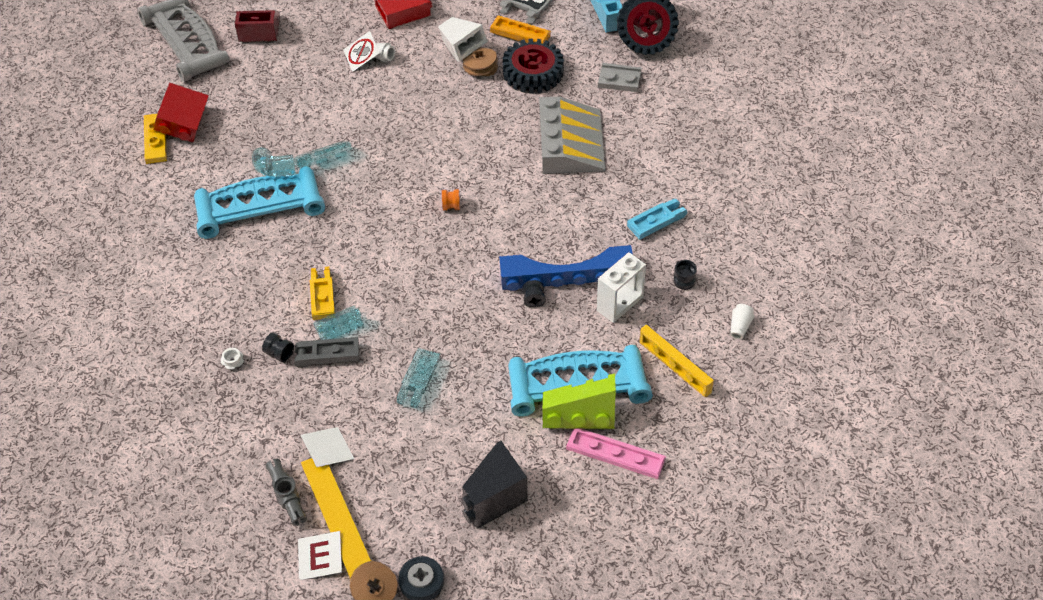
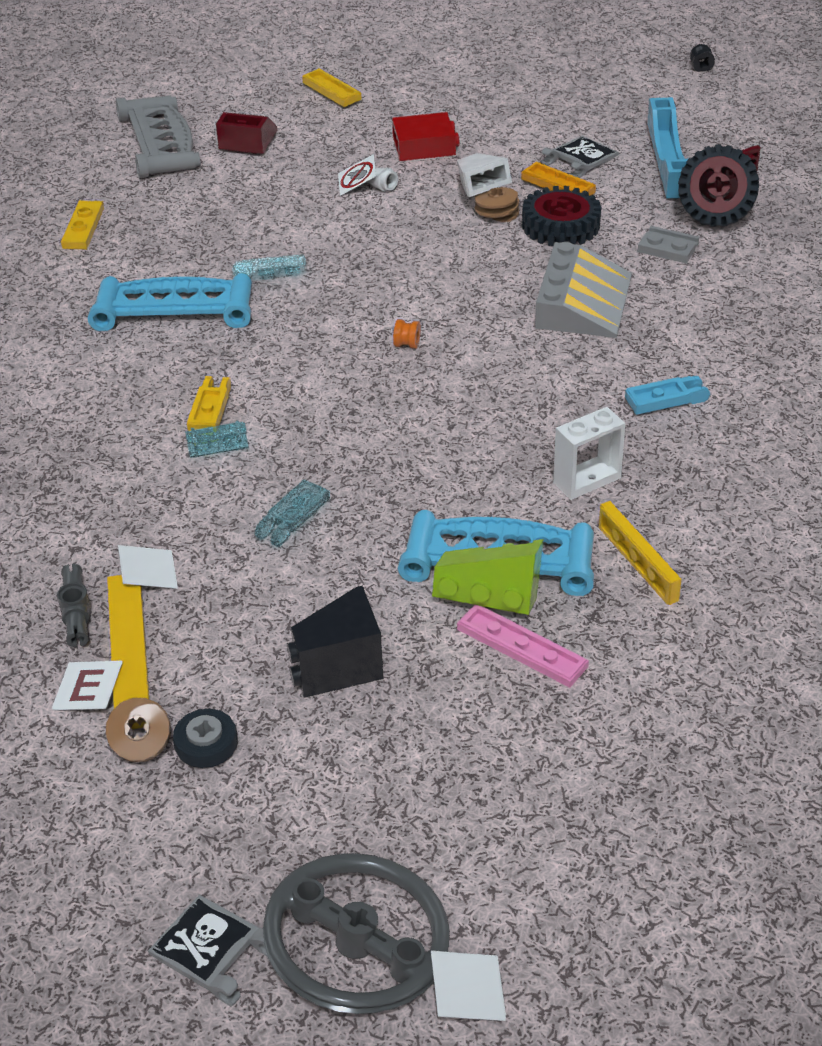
camera: 15 degrees right, 10 degrees down
red brick [153,82,209,142] -> none
white plate [221,348,244,370] -> none
clear light blue cylinder [252,147,296,177] -> none
black wheel [262,332,294,363] -> none
dark grey plate [294,337,359,368] -> none
blue arch [499,245,633,291] -> none
black wheel [522,280,546,307] -> none
black wheel [673,260,697,290] -> none
white cone [730,304,755,339] -> none

